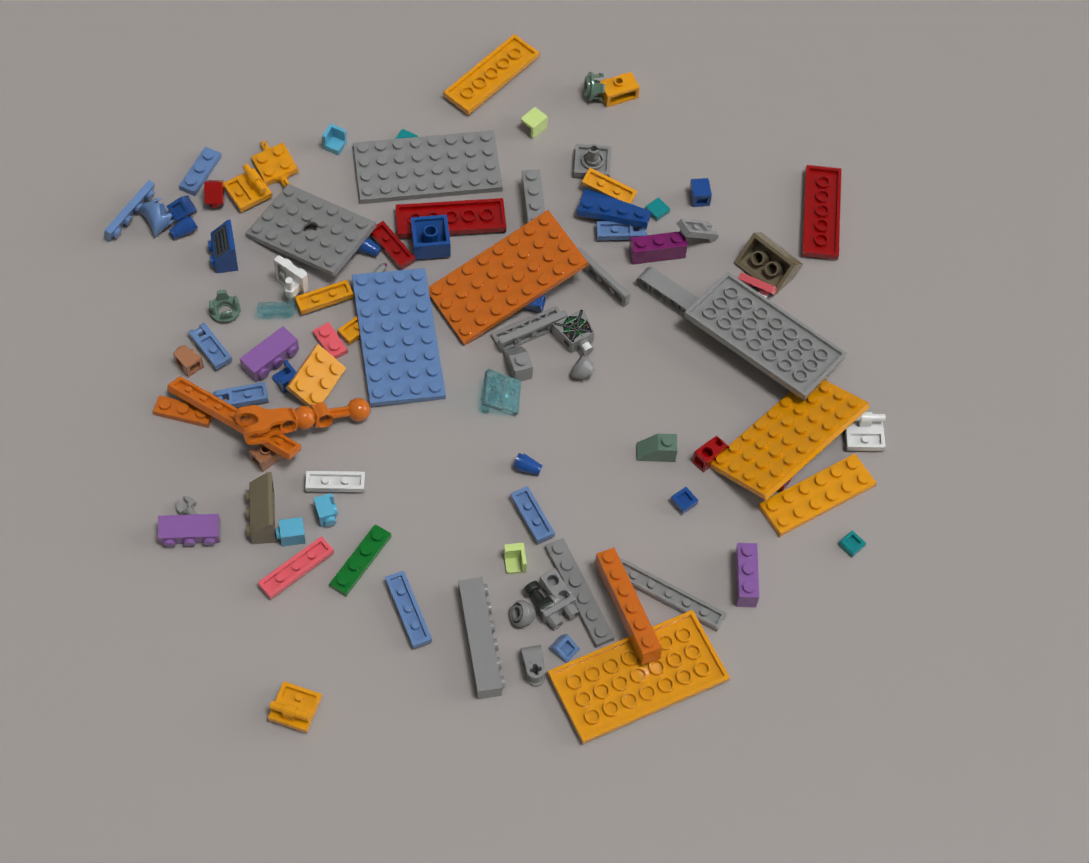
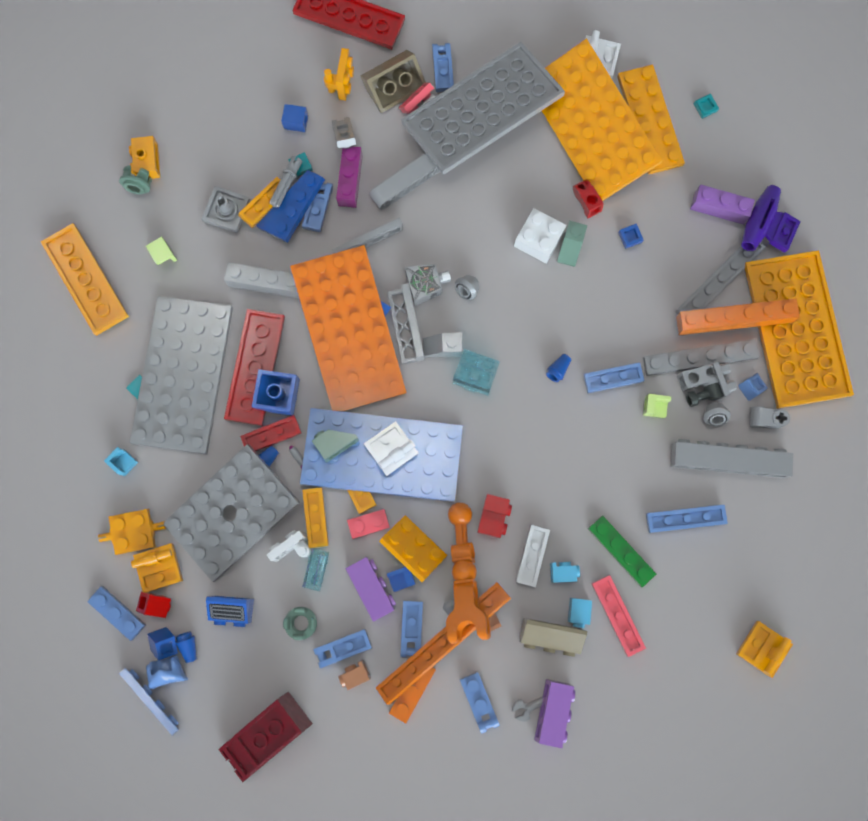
camera: 70 degrees left, 20 degrees up
none -> dark red piece [218,691,313,783]
none -> light grey axle [270,156,302,208]
none -> sand green slope [312,430,359,463]
none -> light orange plate [324,48,354,101]
none -> white plate [364,422,418,476]
none -> medium blue plate [432,43,454,92]
none -> medium blue plate [460,672,500,734]
none -> red brick [477,494,512,539]
none -> white brick [514,208,567,264]
none -> dark purple plate [741,185,801,253]

